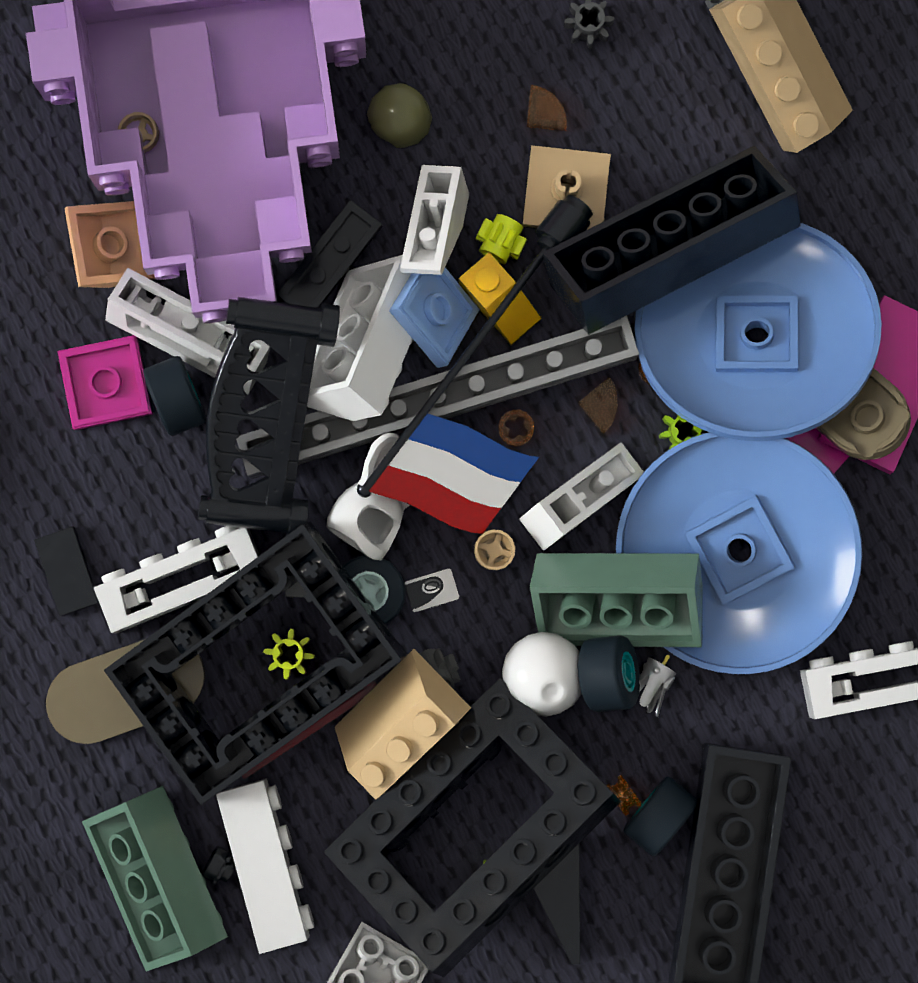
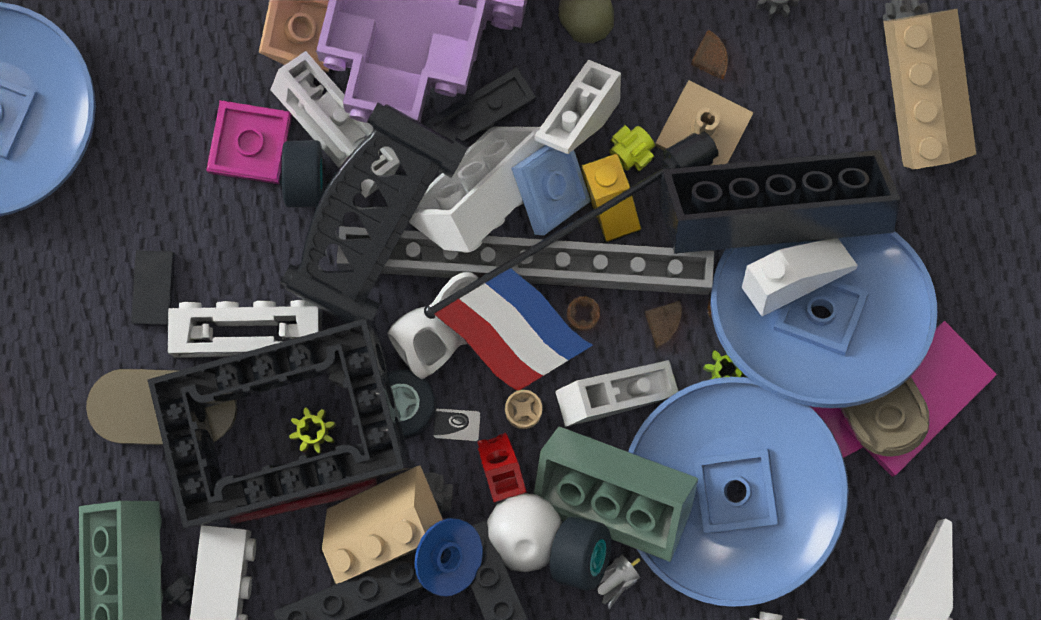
camera: 20 degrees right, 5 degrees down
none -> blue dish [415,518,483,596]
none -> red leg [477,433,527,502]
none -> white slope [742,238,858,316]

